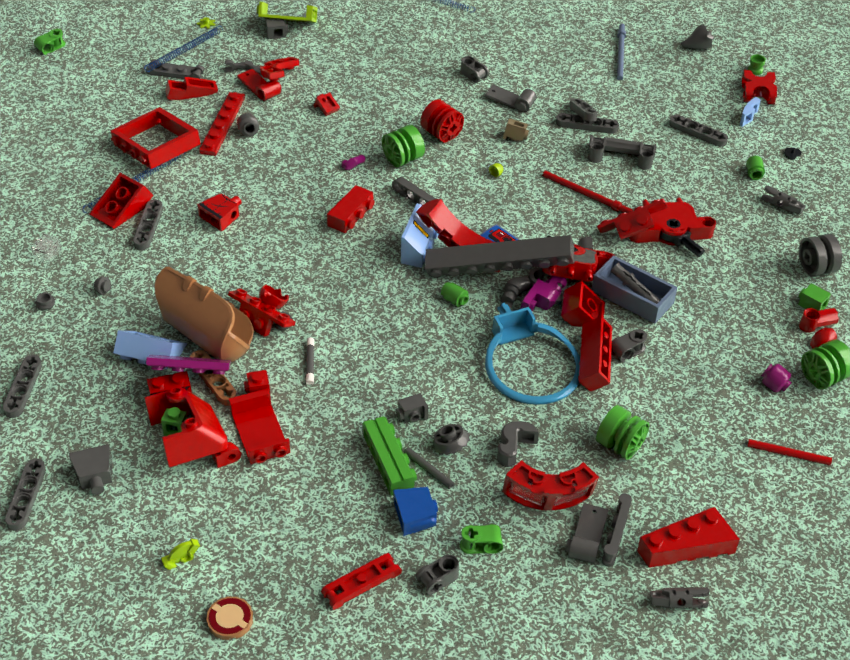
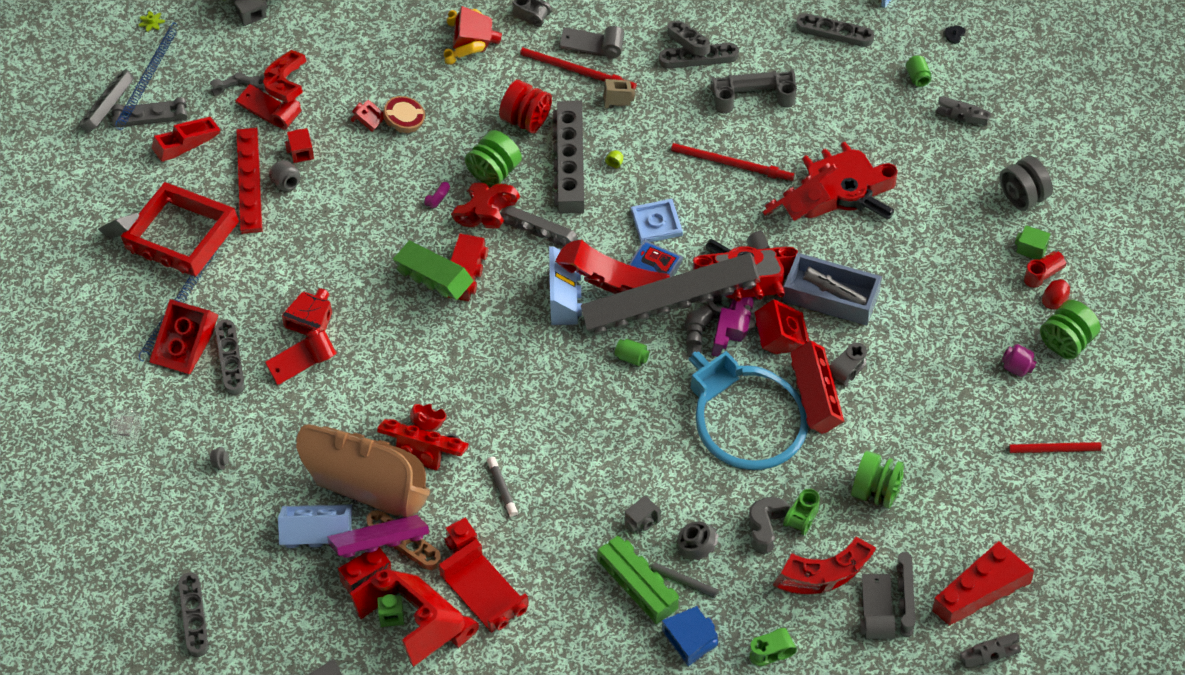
camera: 15 degrees left, 10 degrees up
dark grey plate [35,292,55,310] -> none
none -> beam [79,69,134,133]
none -> dark grey slope [98,213,139,239]
none -> red door [265,328,337,385]
none -> red brick [284,128,314,163]
none -> tile [383,96,425,133]
none -> bright green brick [393,240,474,300]
none -> torso [443,6,502,65]
none -> red piece [451,183,520,229]
none -> red bar [520,47,637,89]
none -> dark grey brick [553,101,584,214]
none -> light blue tile [630,199,683,244]
none -> bright green piece [783,489,820,535]

